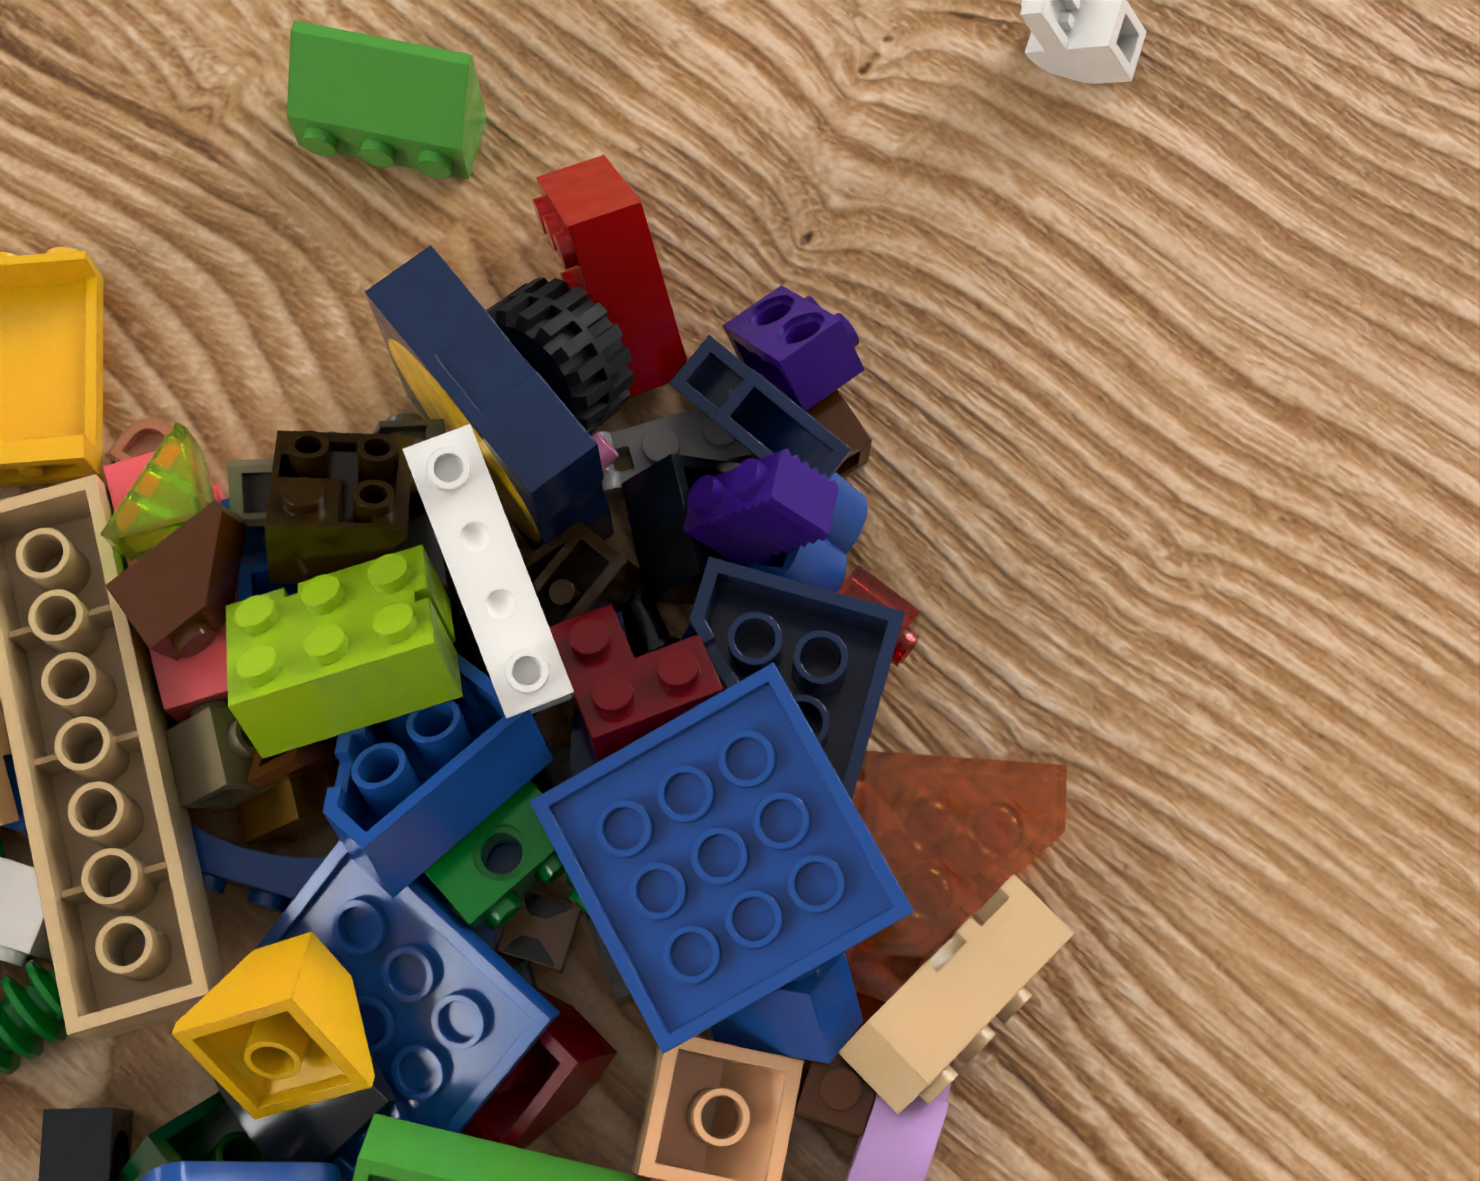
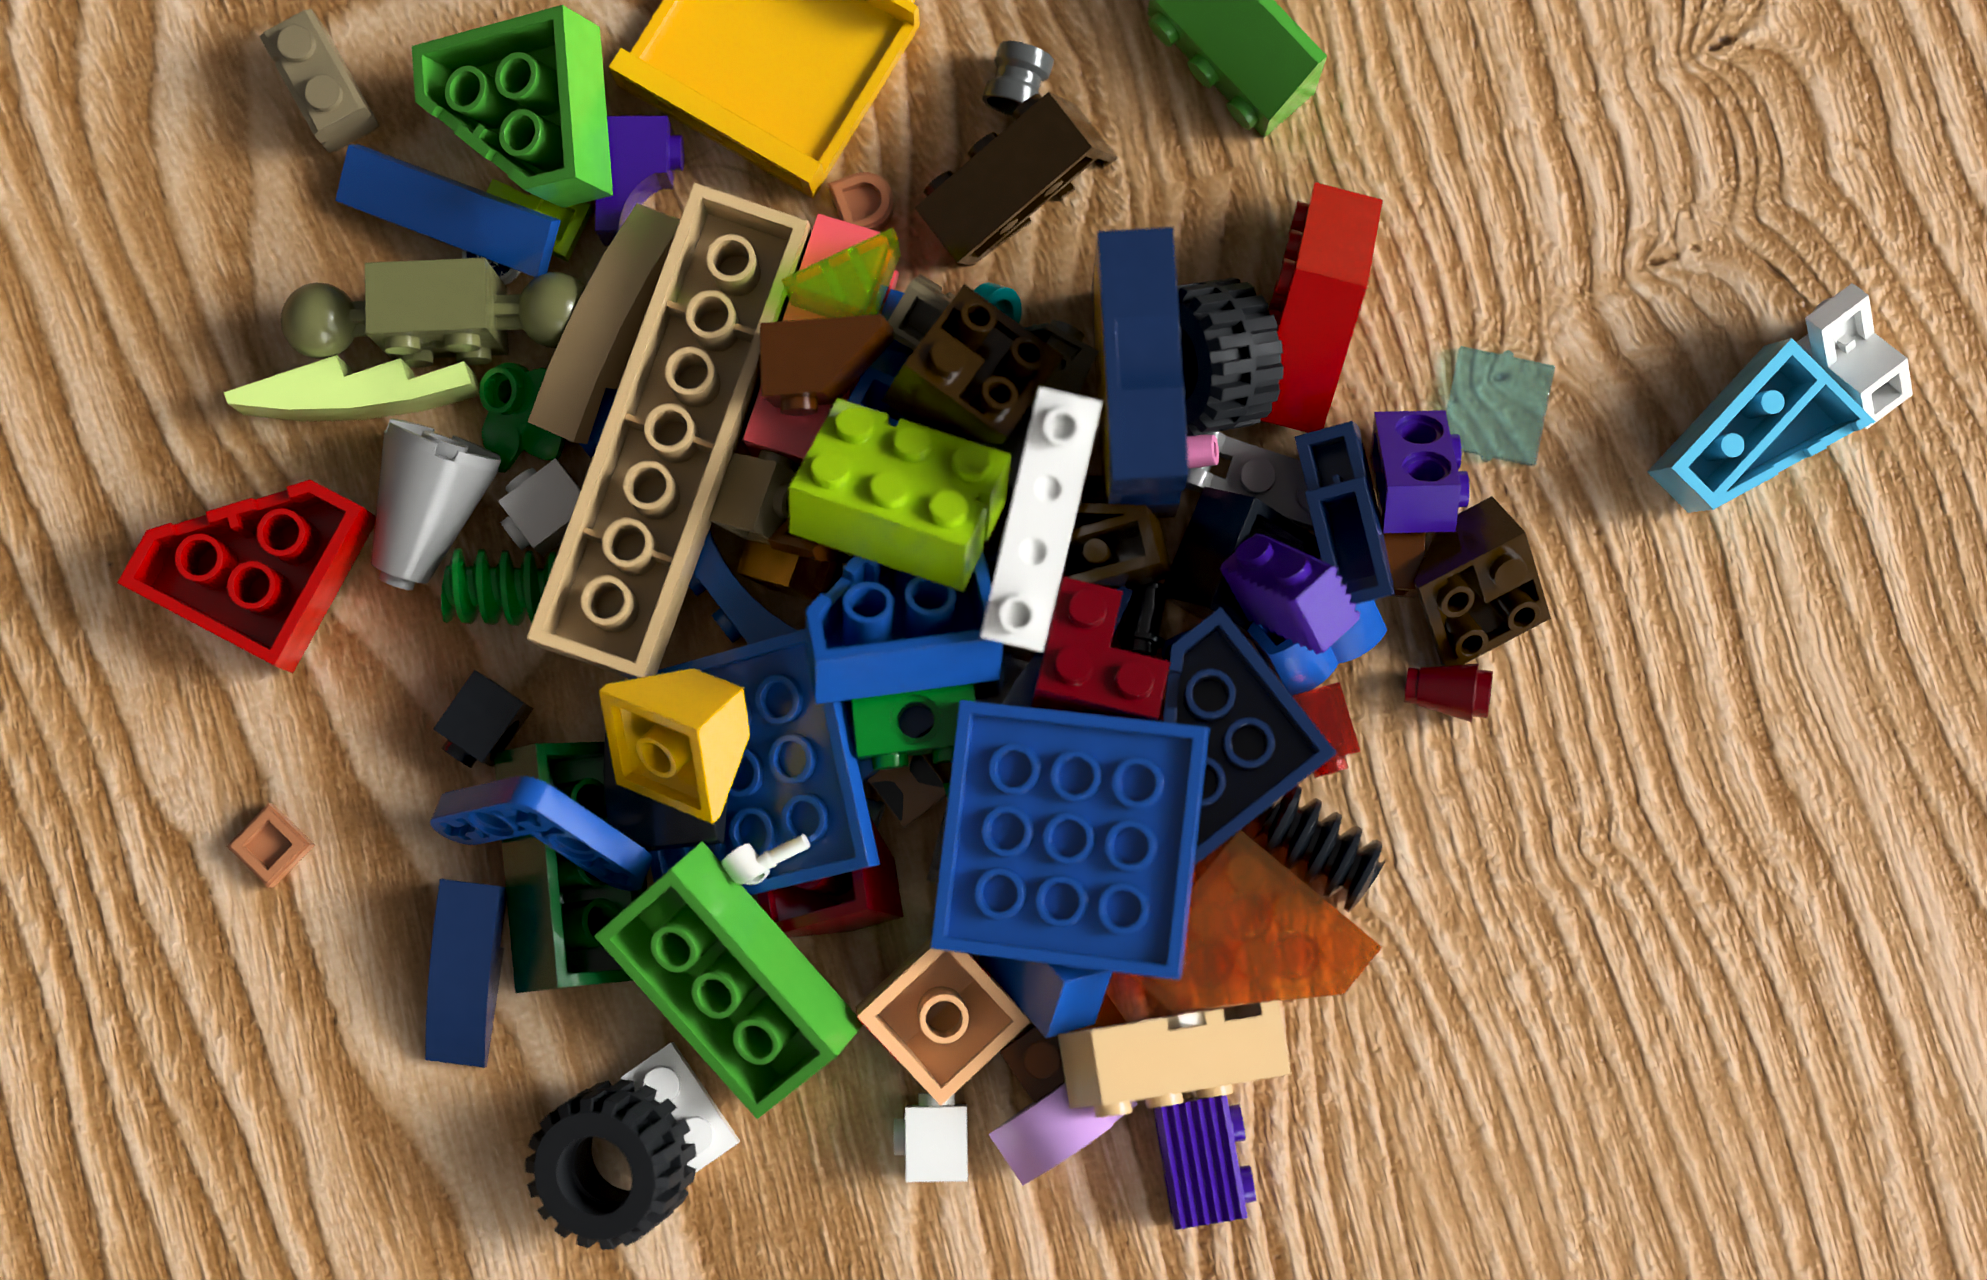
camera: 40 degrees right, 10 degrees up
none -> white hand [722,834,810,885]
none -> dark brown wedge [915,92,1118,266]
none -> dark grey wheel [982,41,1054,116]
none -> dark purple brick [1153,1095,1256,1230]
none -> black piece [1252,785,1386,912]
none -> dark red cone [1404,663,1493,722]
none -> dark brown slope [1414,496,1551,666]
none -> clear light blue piece [1446,346,1555,467]
none -> medium azure wedge [1647,338,1875,513]

